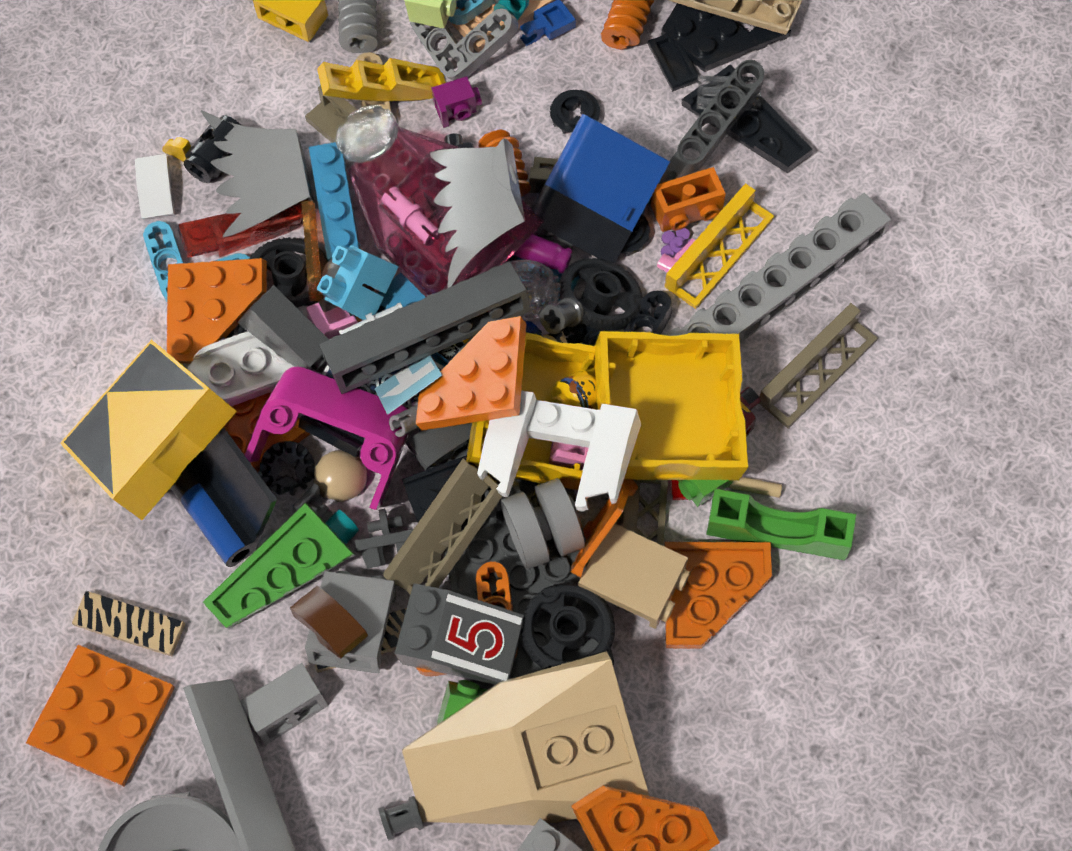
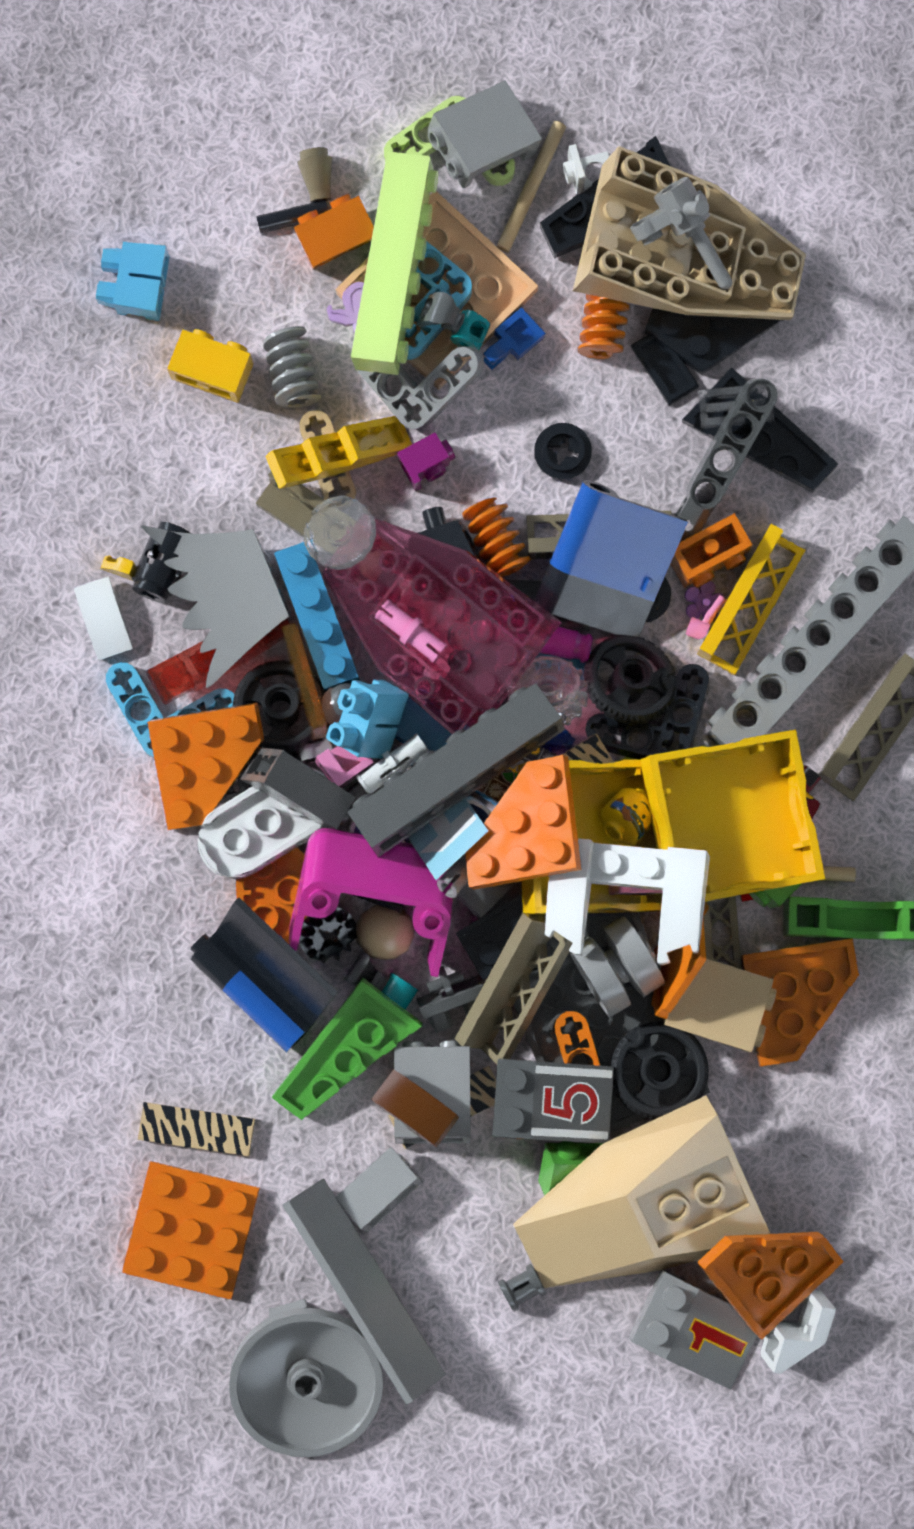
camera: 10 degrees left, 15 degrees up
yellow tile [60,339,237,520] -> none
light grey piece [430,138,525,288] -> none
dark grey bush [540,297,584,334] -> none

